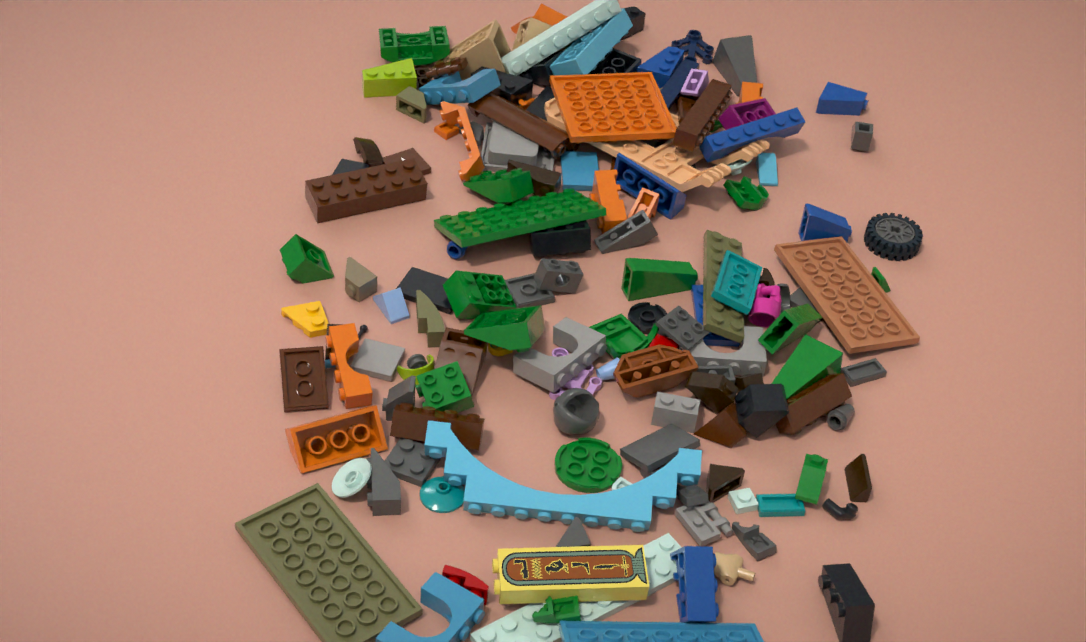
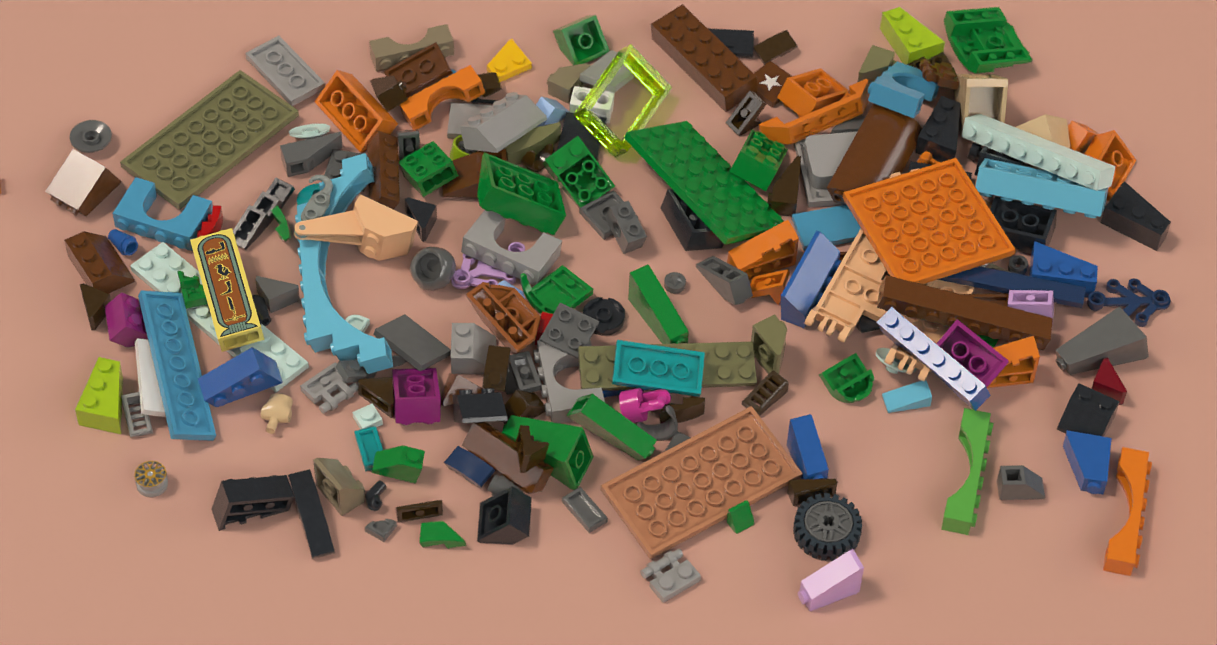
camera: 80 degrees right, 10 degrees up
green tile [554,437,622,493] -> none
dark grey slope [732,522,777,561] -> none
none -> black slope [233,178,295,250]
none -> light grey plate [245,36,325,106]
none -> green slope [271,205,292,242]
none -> black slope [288,469,335,559]
none -> light nougat slope [294,175,418,261]
none -> dark tan slope [313,458,365,516]
none -> dark grey tile [365,519,397,542]
none -> dark tan arch [369,24,454,72]
none -> dark brown slope [370,76,408,112]
none -> magenta slope [392,368,441,425]
none -> black slope [405,197,437,242]
none -> green slope [419,521,466,549]
none -> dark blue slope [444,446,495,488]
none -> light grey slope [460,92,547,153]
none -> black slope [477,486,532,544]
none -> dark brown slope [516,425,549,473]
none -> dark brown helmet [521,144,555,172]
none -> white brick [569,86,614,124]
none -> clear neon green door [573,44,672,158]
none -> light grey tile [580,50,646,93]
none -> light grey plate [640,549,701,603]
none -> dark grey tile [664,272,686,294]
none -> dark brown slope [726,91,767,136]
none -> dark brown slope [742,370,789,416]
none -> olive slope [751,314,787,374]
none -> orange slope [777,68,850,117]
none -> dark brown slope [787,479,838,506]
none -> lavender slope [798,549,864,612]
none -> bright green arch [941,408,993,535]
none -> black slope [1057,383,1120,437]
none -> dark red slope [1091,357,1127,405]
none -> orange arch [1103,447,1152,576]

